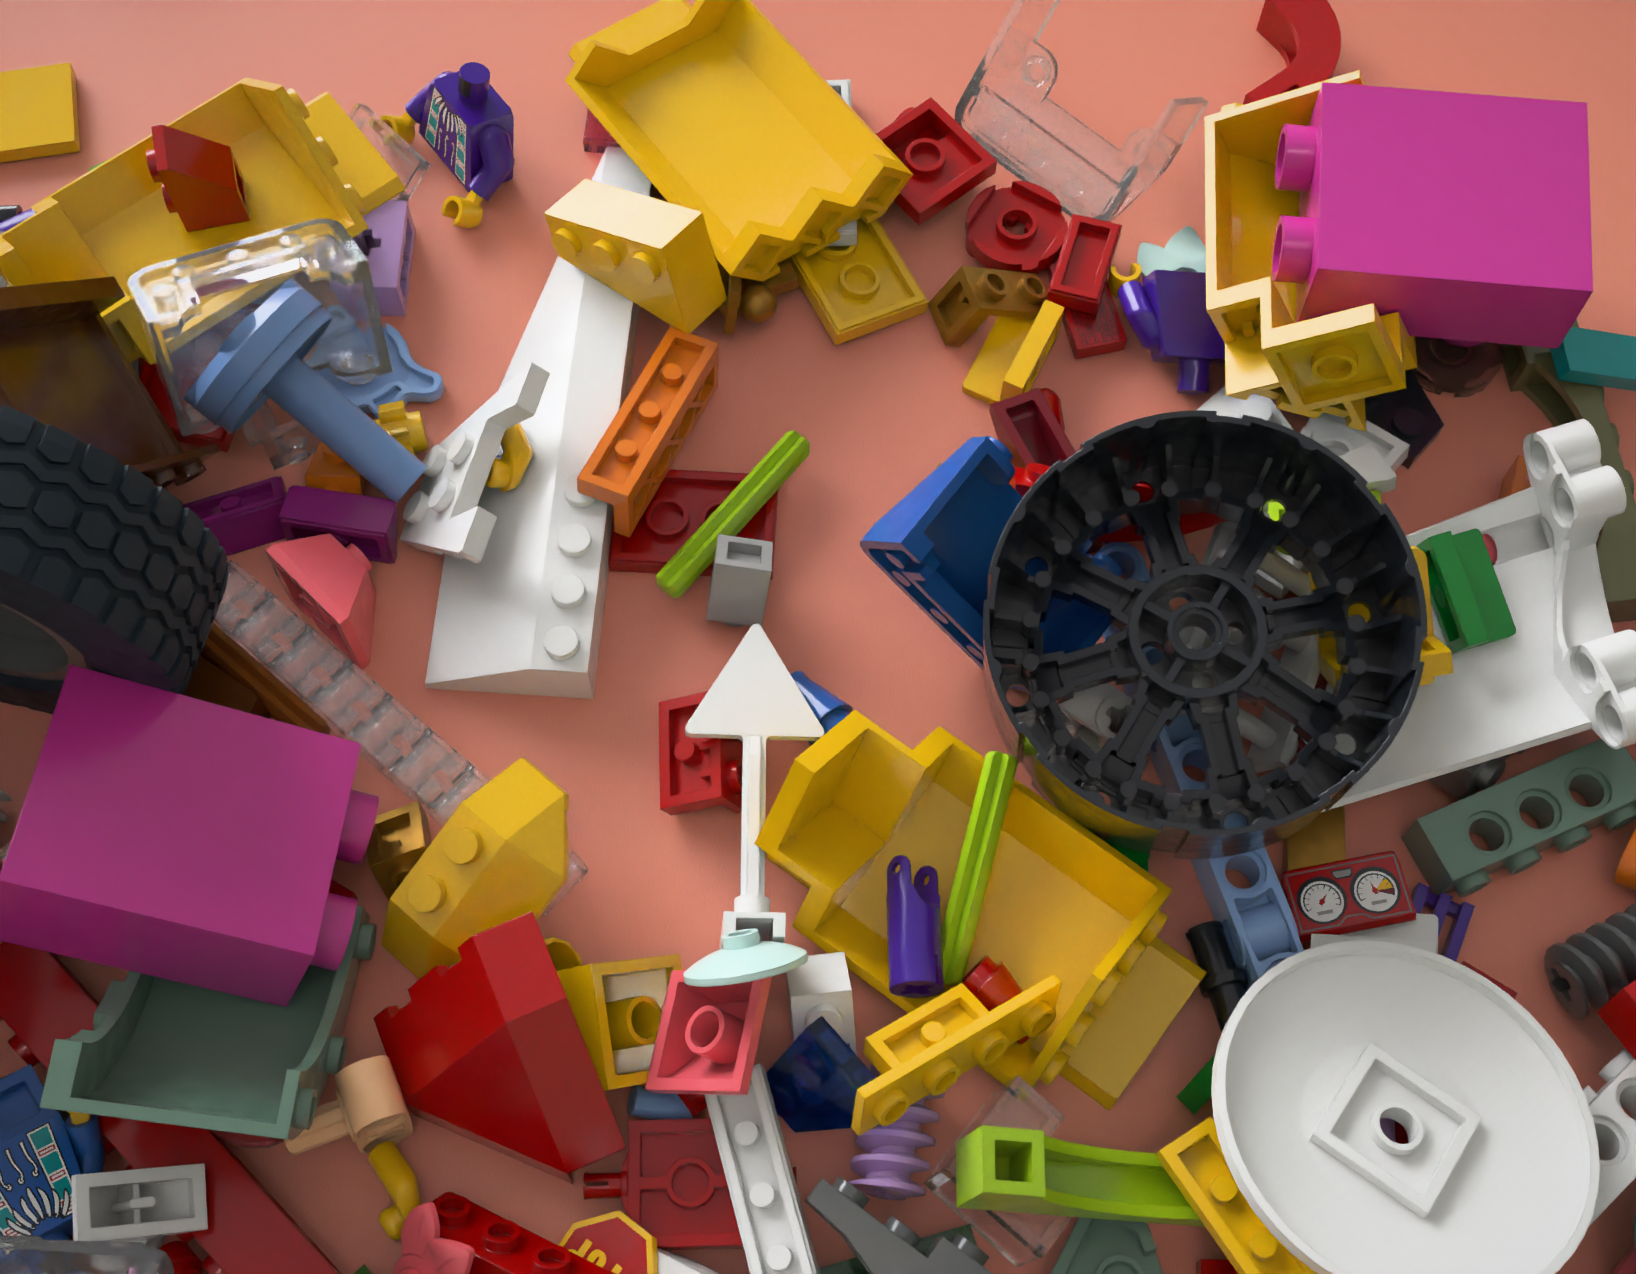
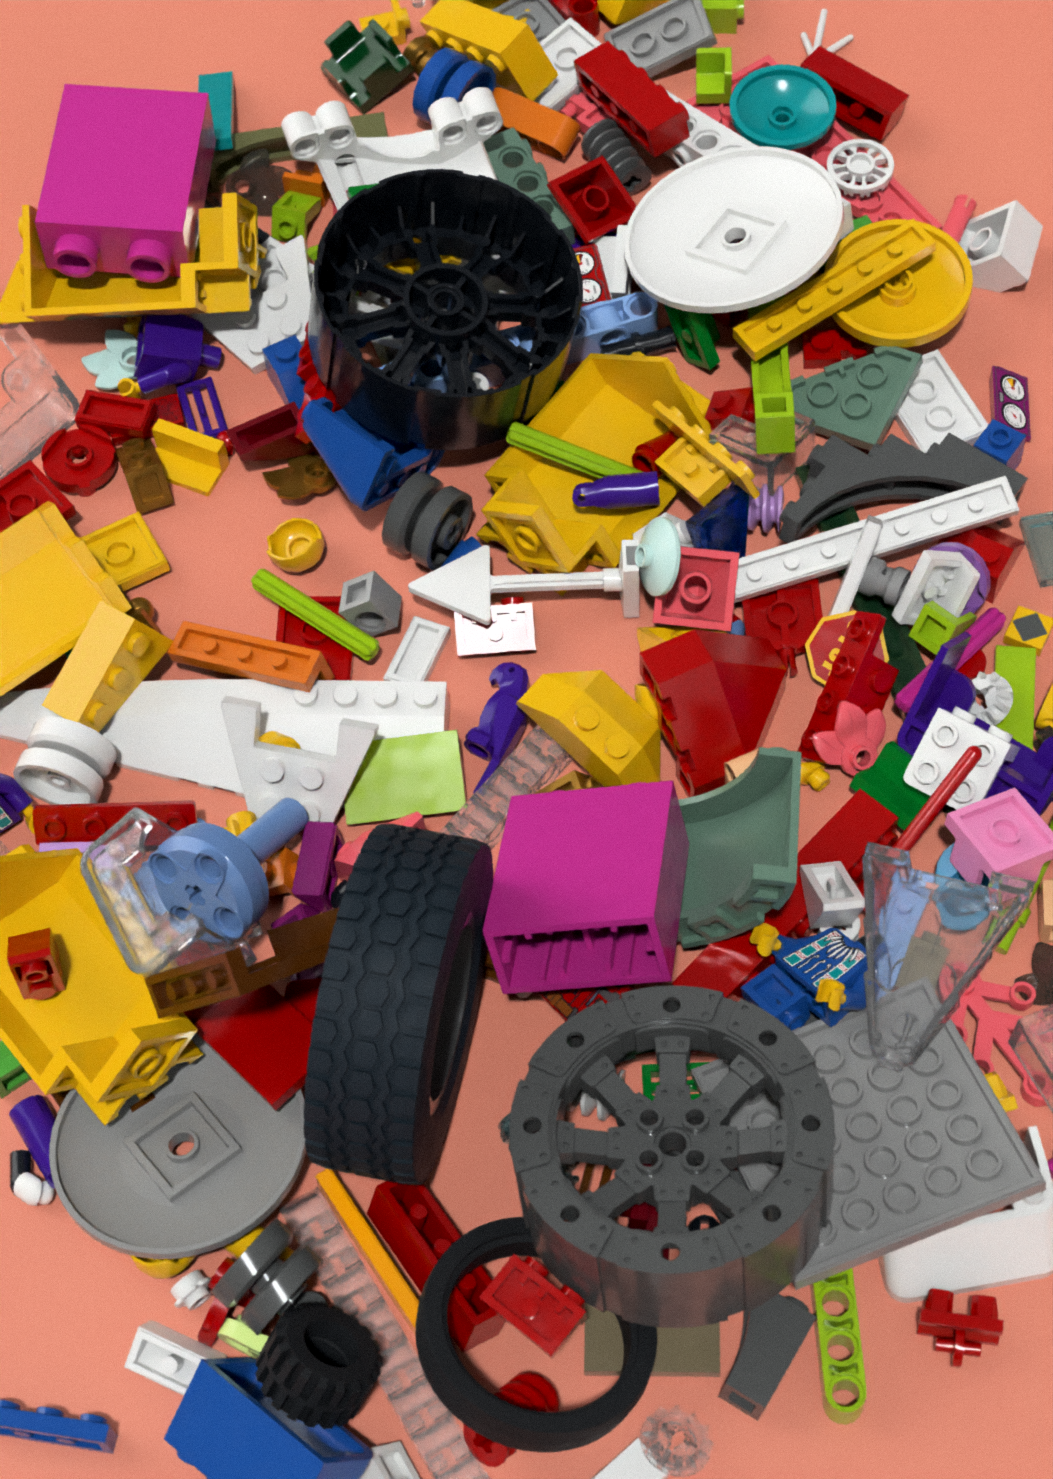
camera: 85 degrees left, 5 degrees down
none -> white wheel [13,717,117,805]
none -> red bracket [32,800,198,846]
none -> dark purple tile [176,377,228,439]
none -> clear smoke plate [225,148,293,217]
none -> yellow hair [266,518,324,573]
none -> lime bracket [271,190,321,242]
none -> lime tile [344,730,468,825]
none -> dark grey wheel [382,471,473,570]
none -> white tile [383,616,451,681]
none -> dark purple animal [464,662,530,801]
none -> red slope [547,155,637,245]
none -> red bracket [704,387,756,439]

